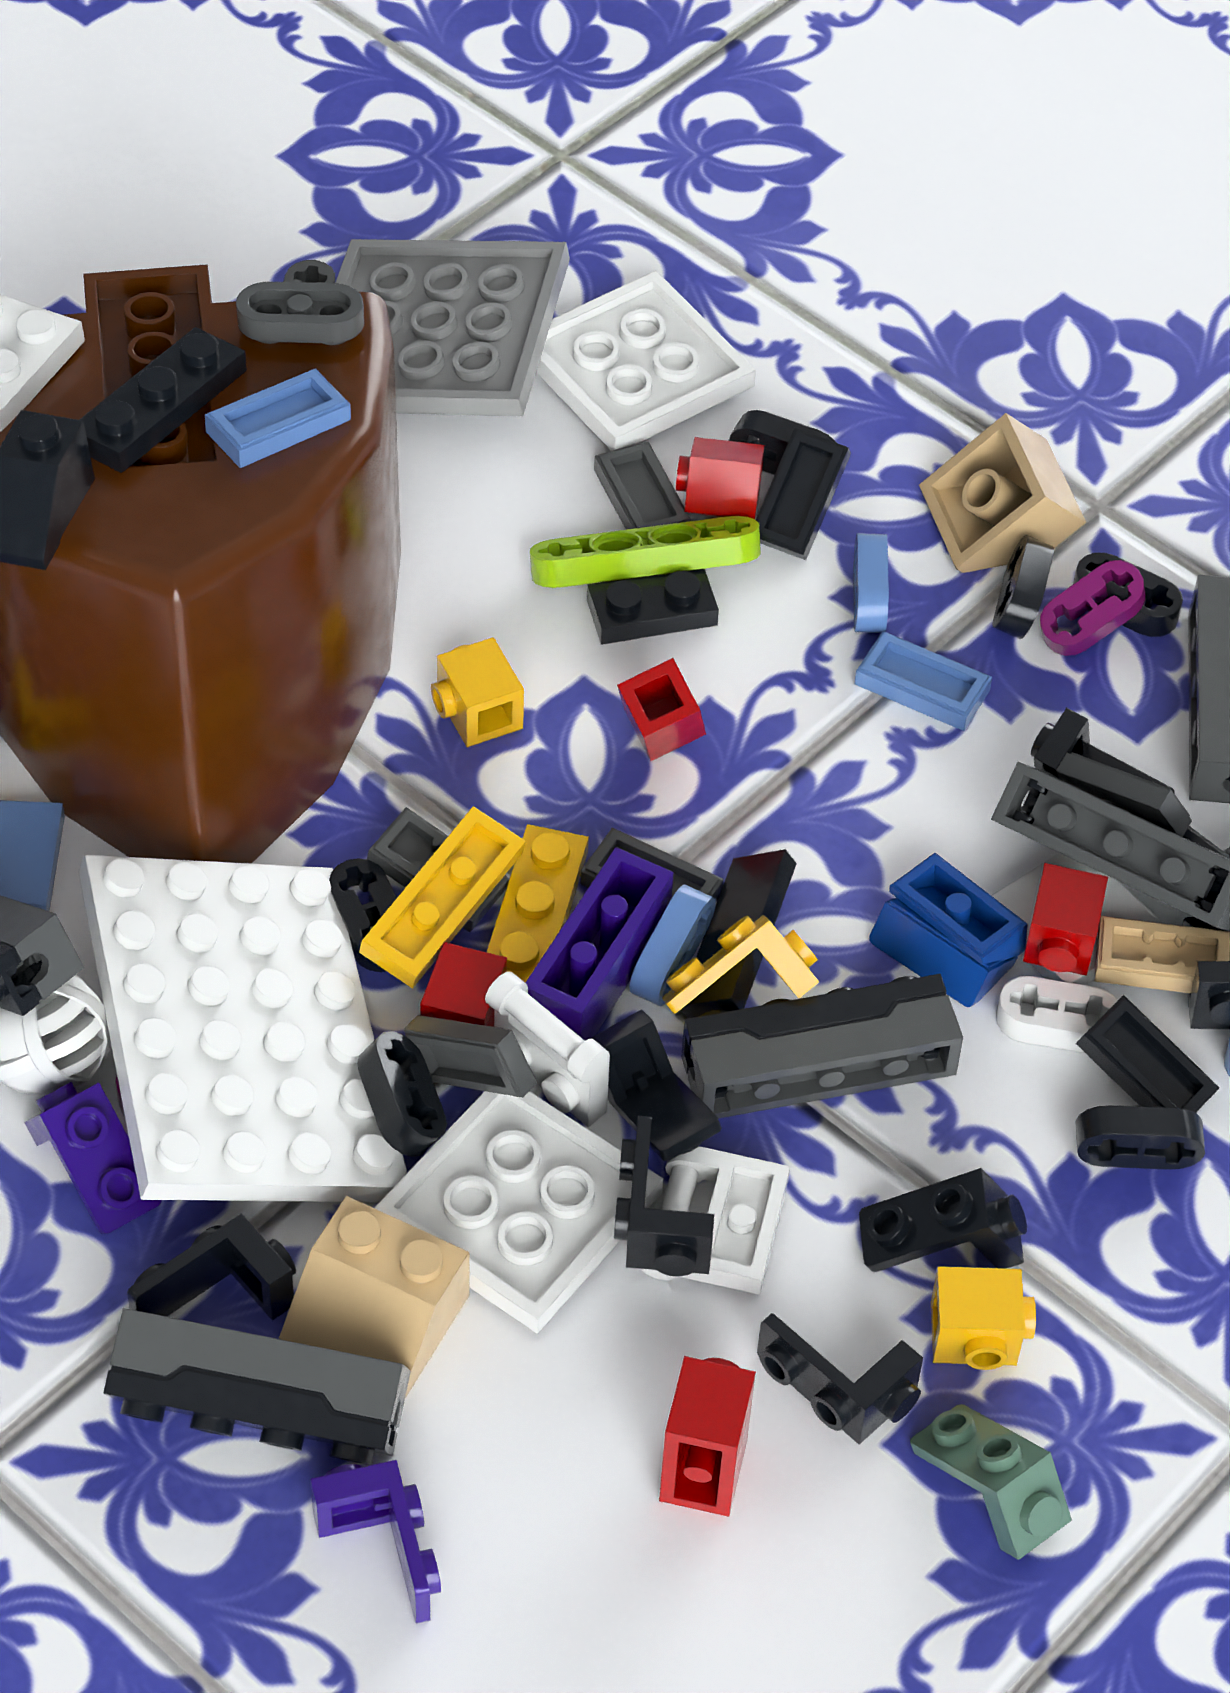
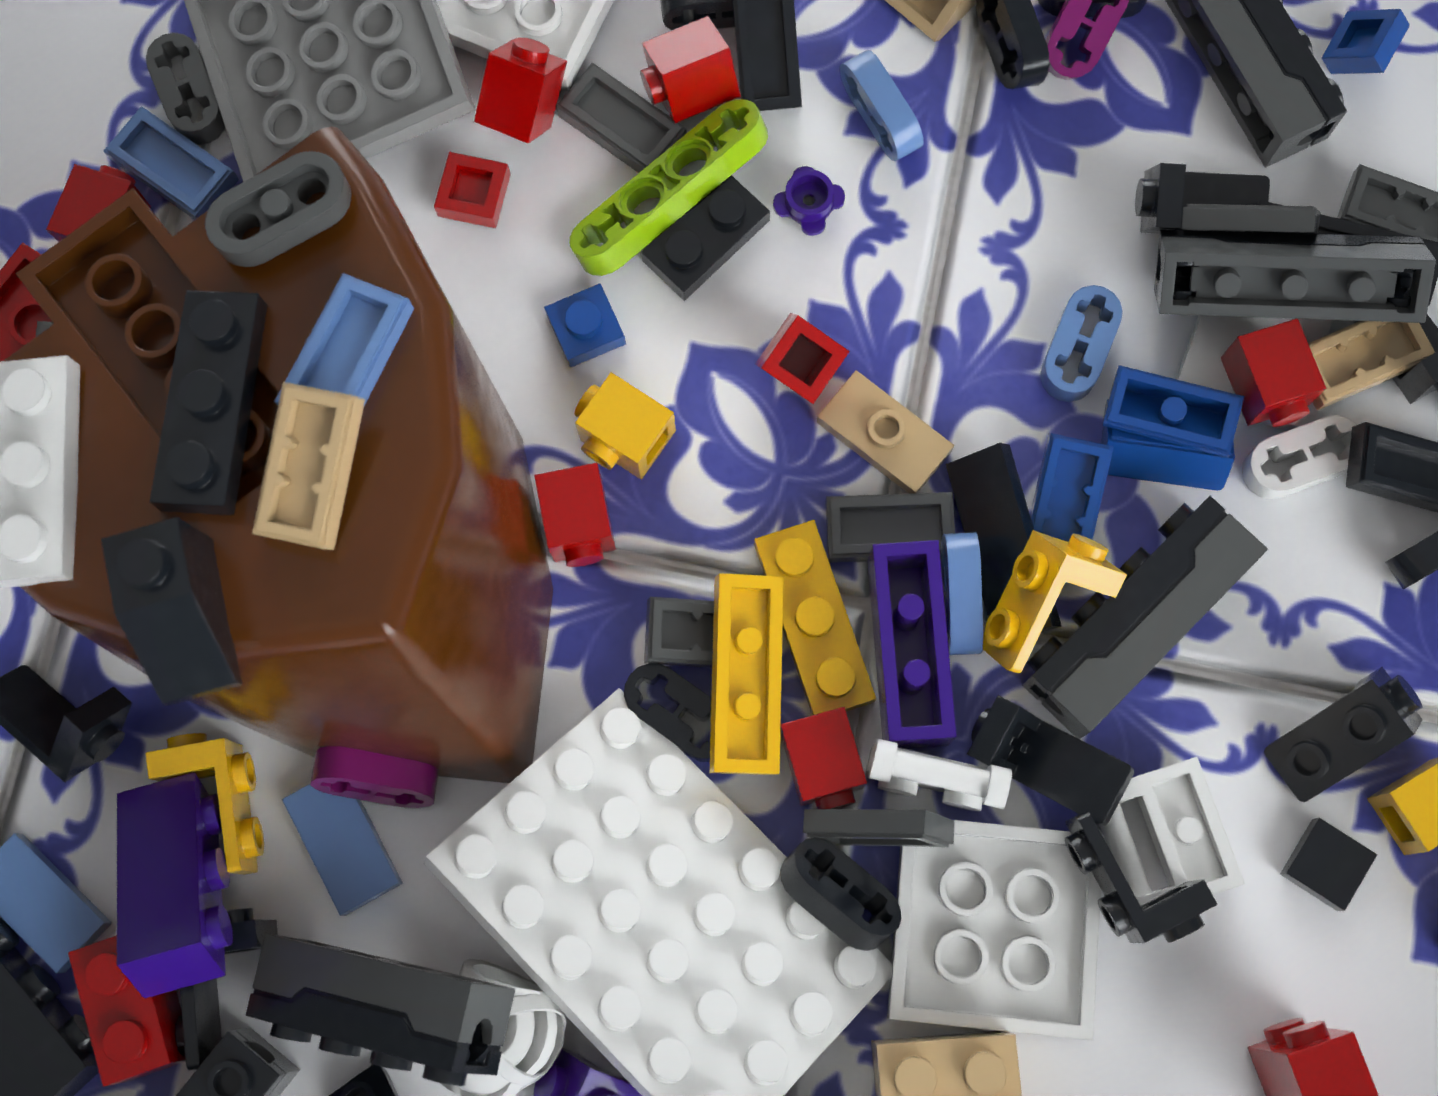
camera: 25 degrees left, 25 degrees up
black bracket [757,1313,923,1445] -> none
medium blue tile [855,631,992,731] -> none
none -> tan plate [252,382,365,550]
none -> magenta beam [310,746,439,808]
none -> red plate [434,152,511,229]
none -> red brick [474,38,567,144]
none -> red brick [534,462,616,567]
none -> blue plate [544,283,626,368]
none -> dark purple plate [773,166,845,236]
none -> tan plate [817,370,954,494]
none -> blue plate [1030,433,1114,542]
none -> medium blue beam [1040,285,1123,402]
none -> black tile [1280,818,1378,911]

